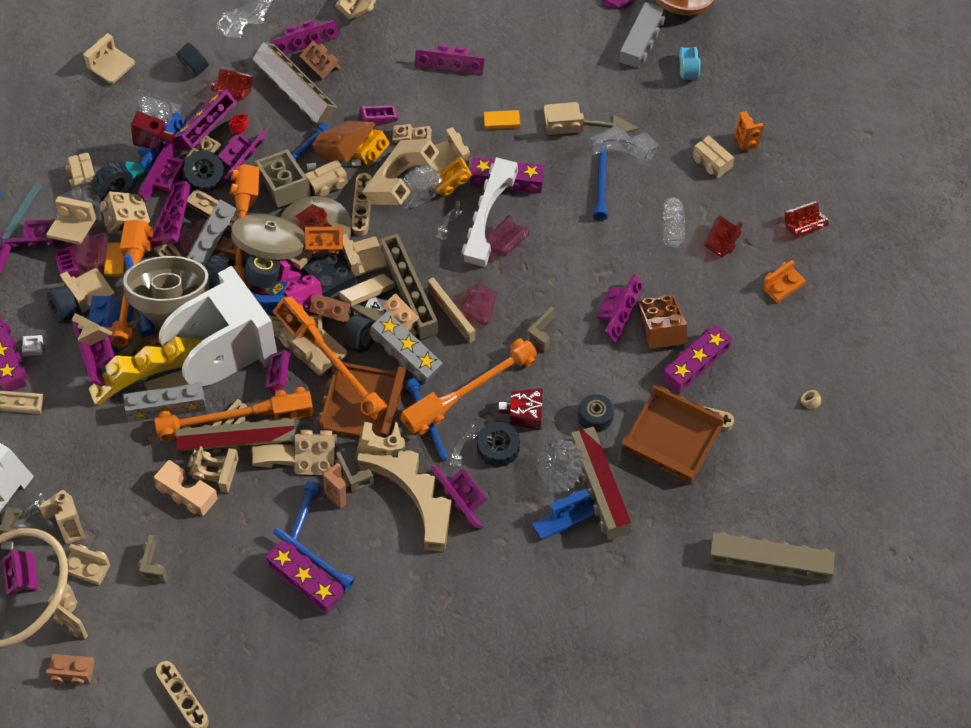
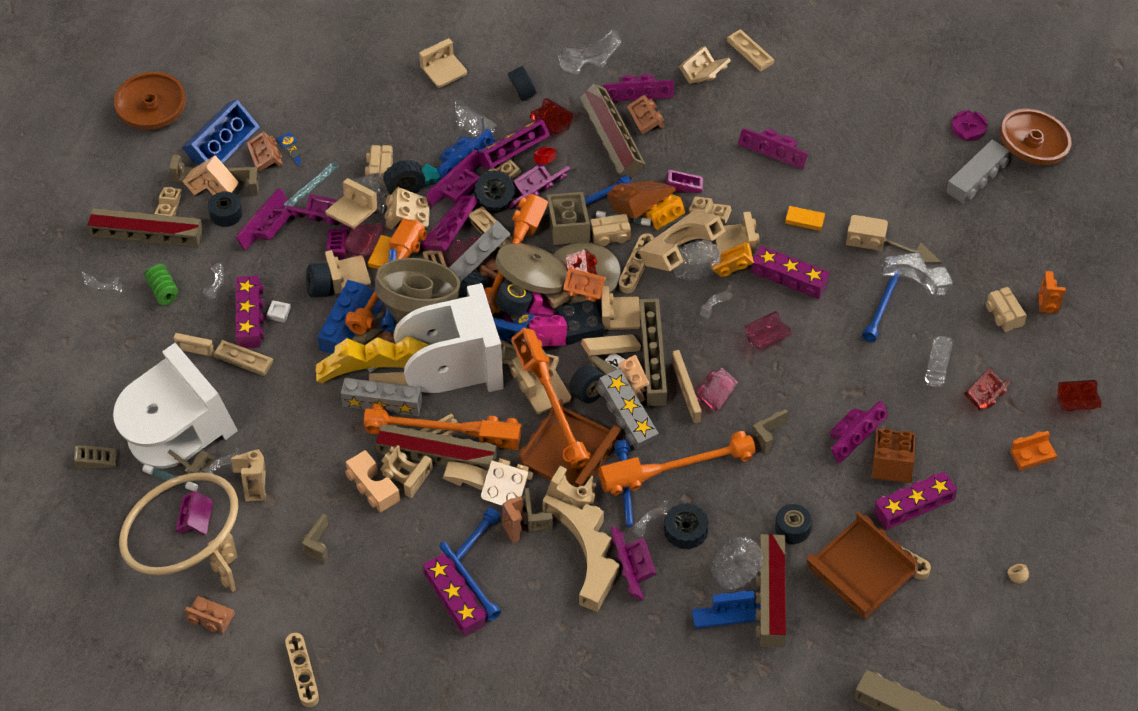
camera: 20 degrees right, 5 degrees down
tan bracket [67,544,110,586] -> none
tan slope [72,313,113,346] -> none
magenta bracket [72,320,115,387] -> none
dark red torso [131,111,175,150] -> none
magenta panel [265,350,290,394] -> none
nougat bracket [309,294,352,322] -> none
white arch [462,157,518,267] -> none
dark red torso [499,388,543,430] -> none
medium azure animal [679,47,701,80] -> none

